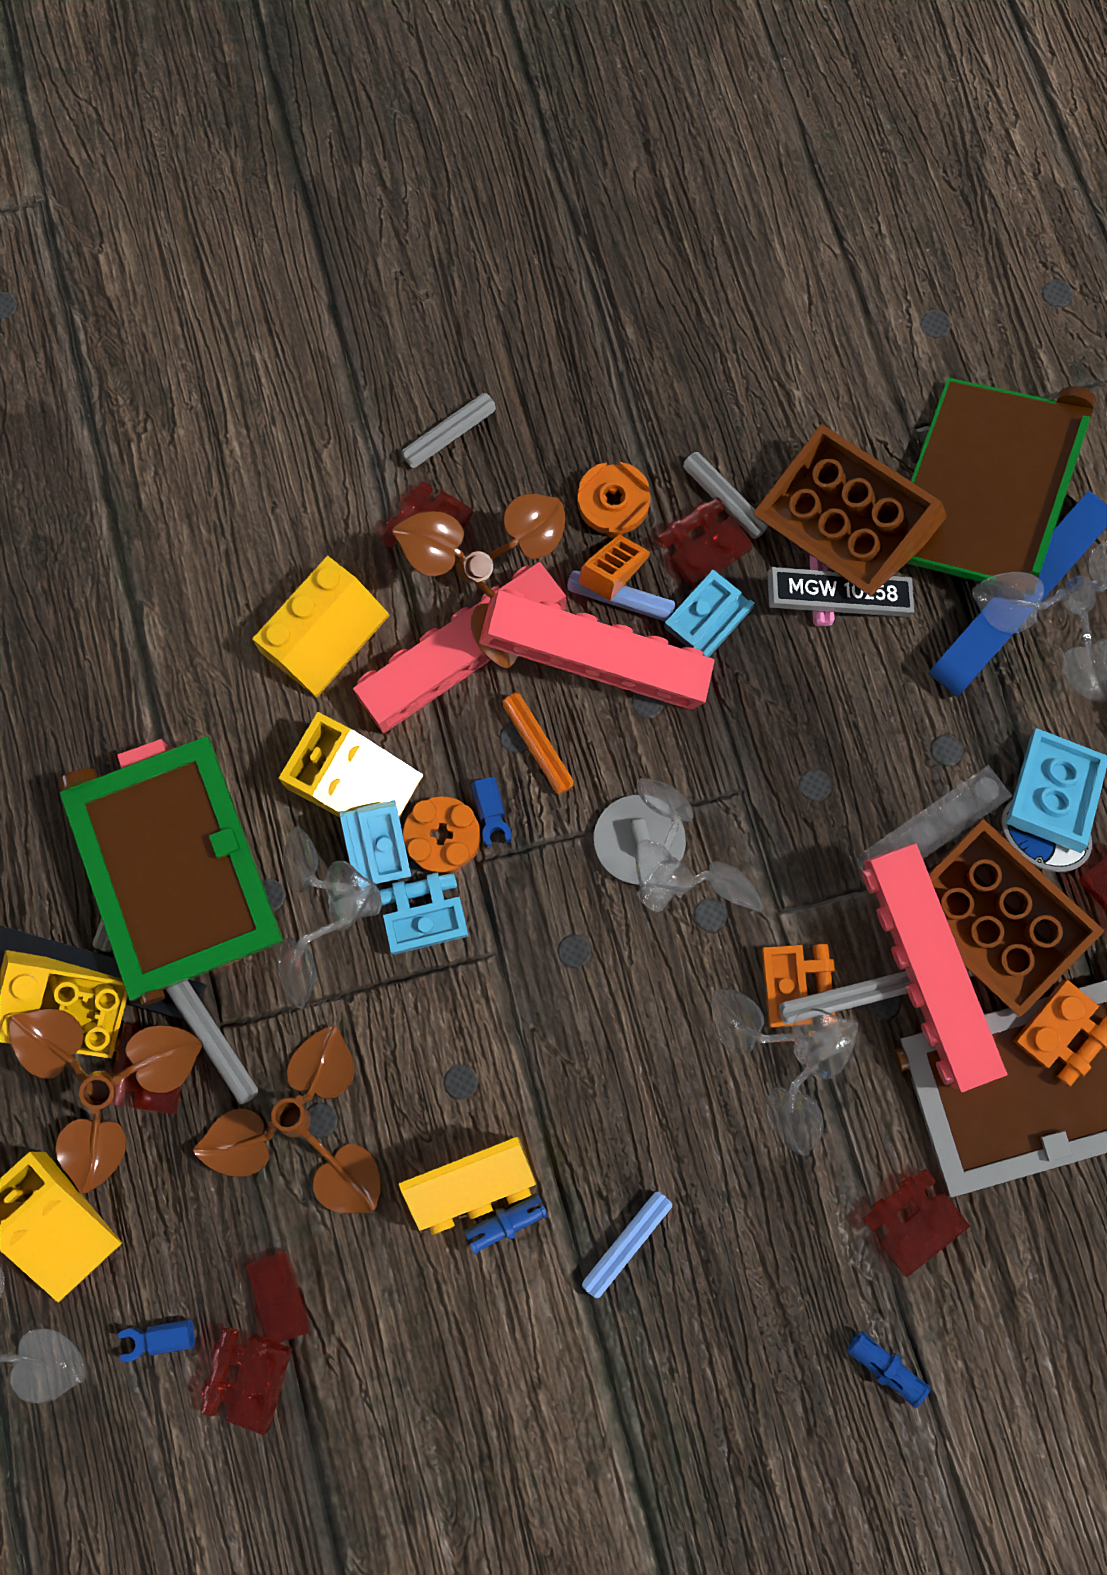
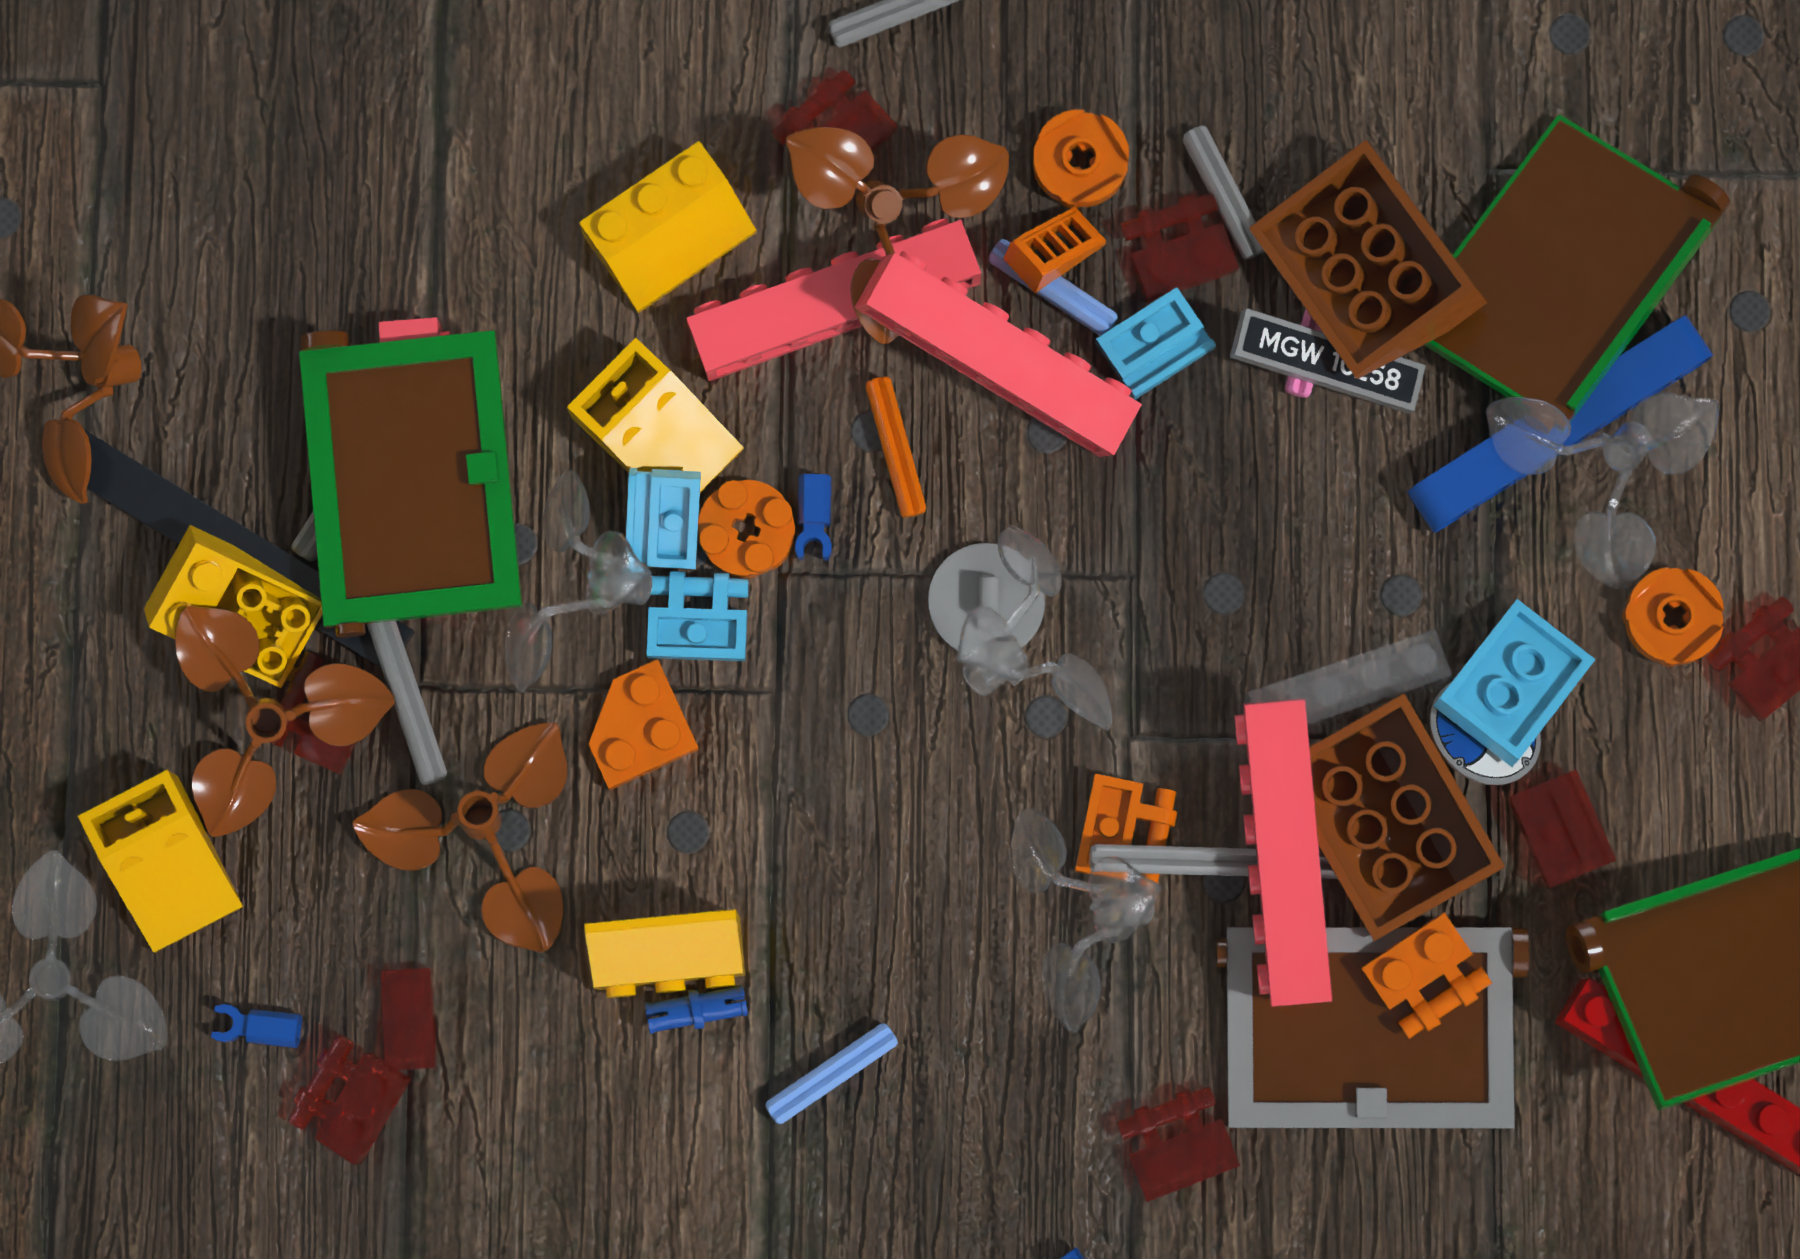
camera: 15 degrees right, 5 degrees up
none -> orange plate [588,659,699,791]

